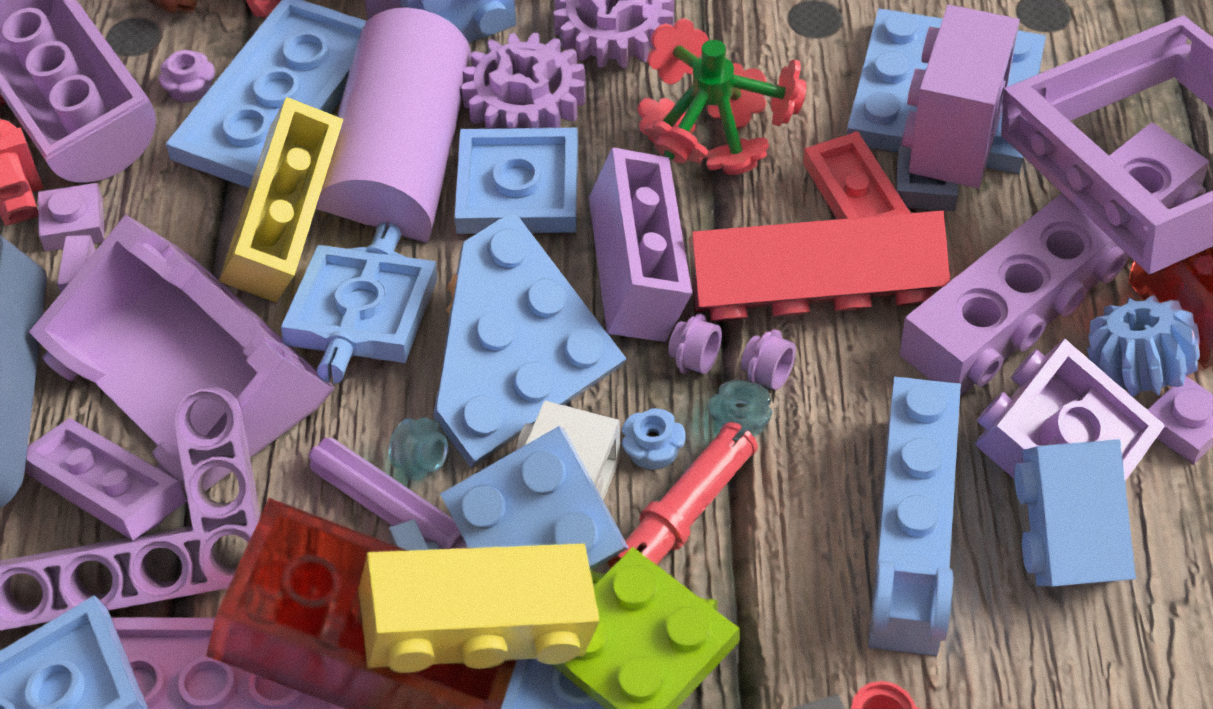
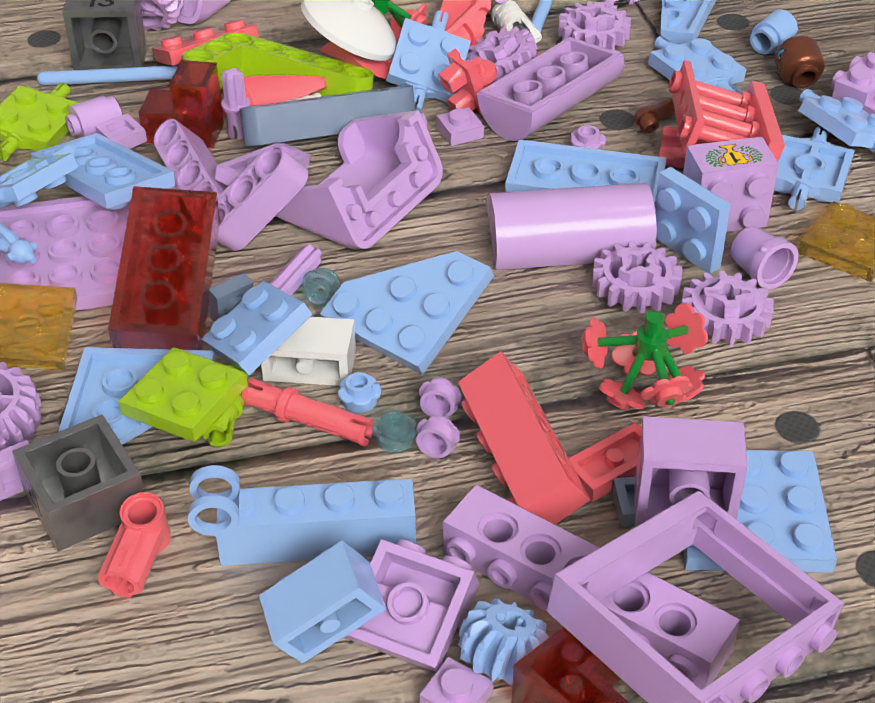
camera: 75 degrees right, 10 degrees down
light yellow brick [218,97,343,303] -> none
light blue plate [281,222,437,384] -> none
light yellow brick [358,544,600,673] -> none
light blue plate [455,128,578,234] -> none
lavender brick [589,147,692,342] -> none

